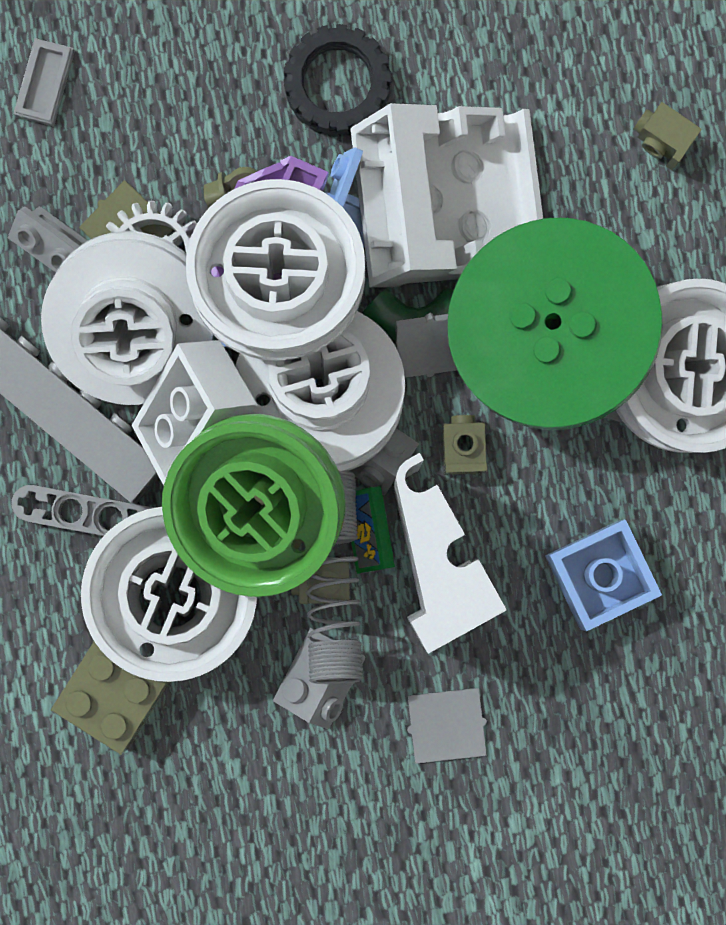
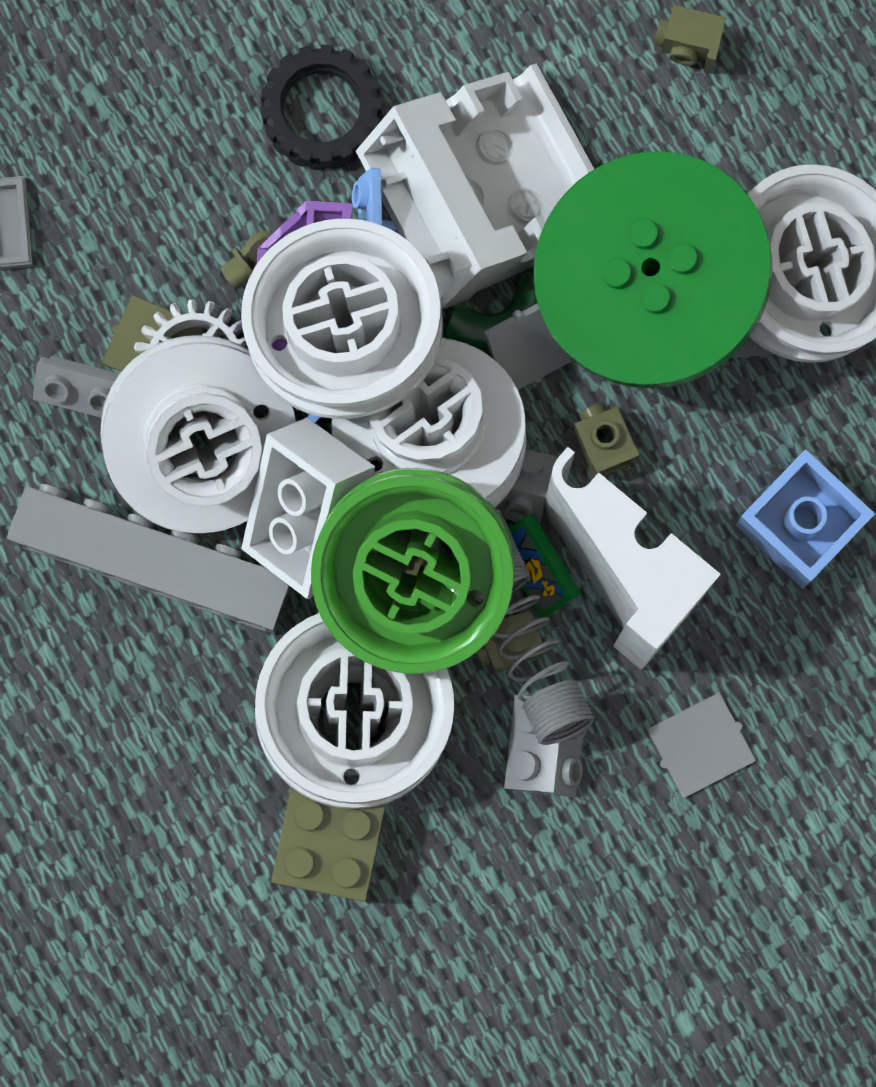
camera: 25 degrees left, 5 degrees down
light grey beam [12,485,153,536] -> none

